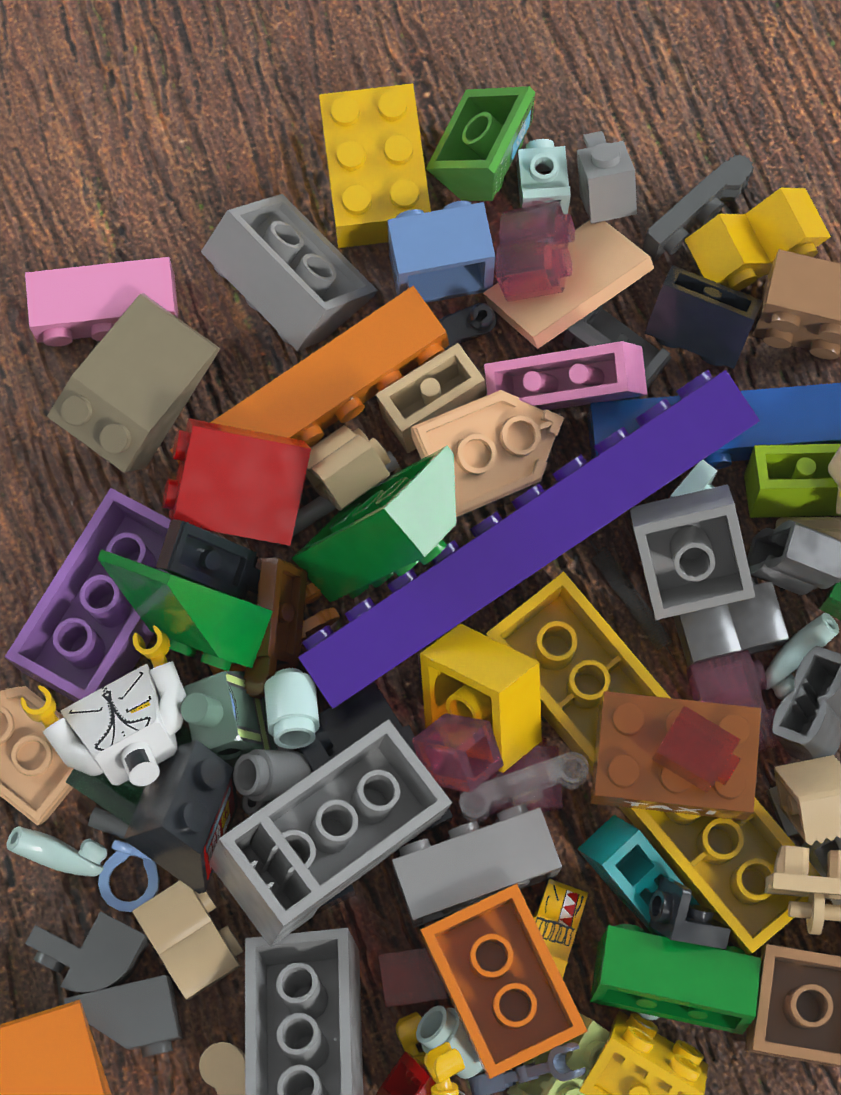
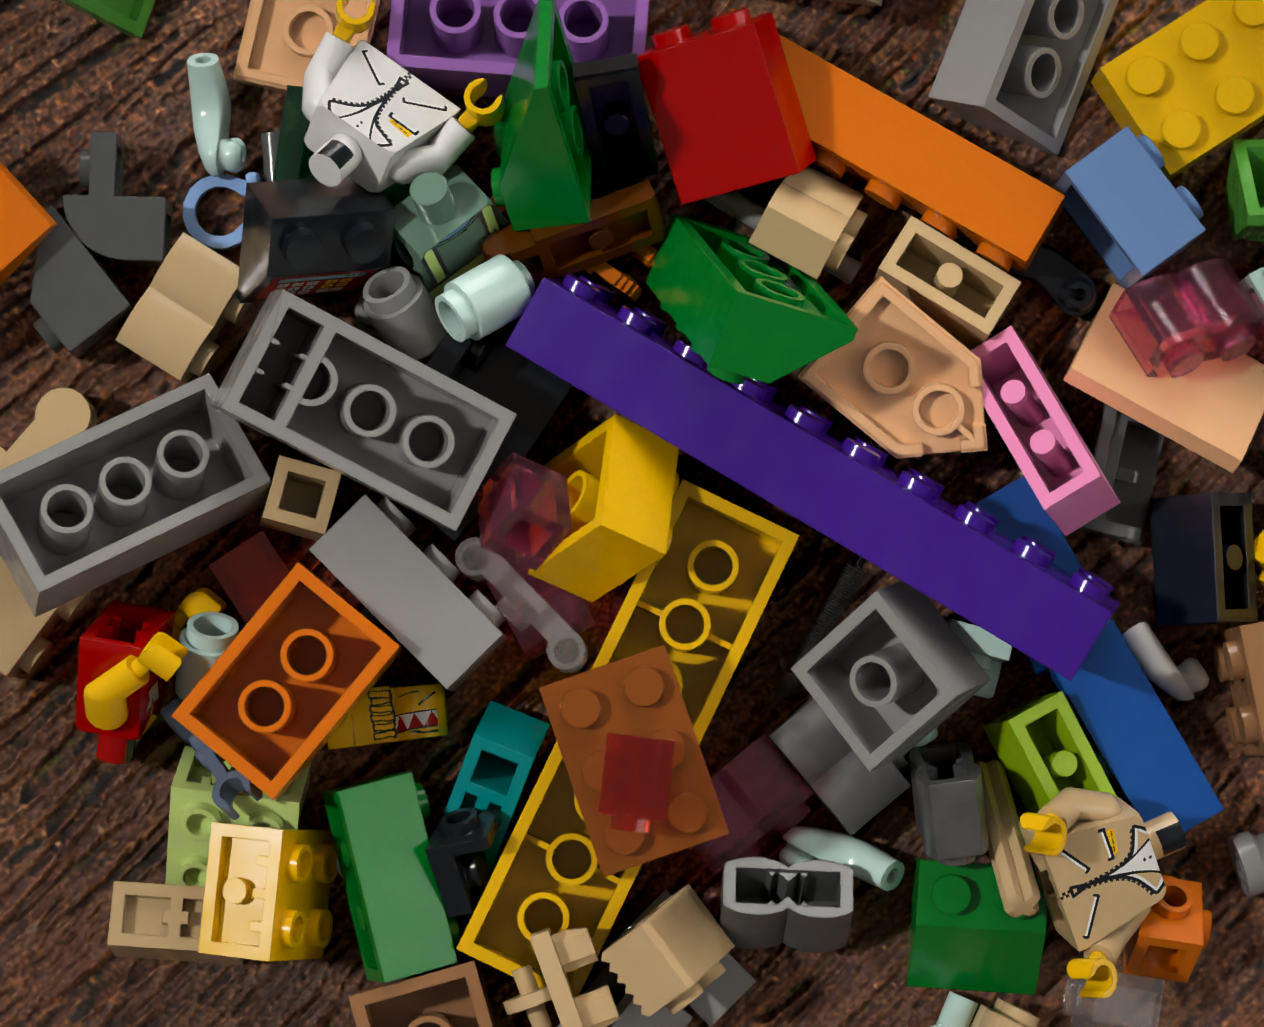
camera: 65 degrees right, 10 degrees up
none -> tan brick [259,455,341,541]
none -> white arm [1122,622,1209,701]

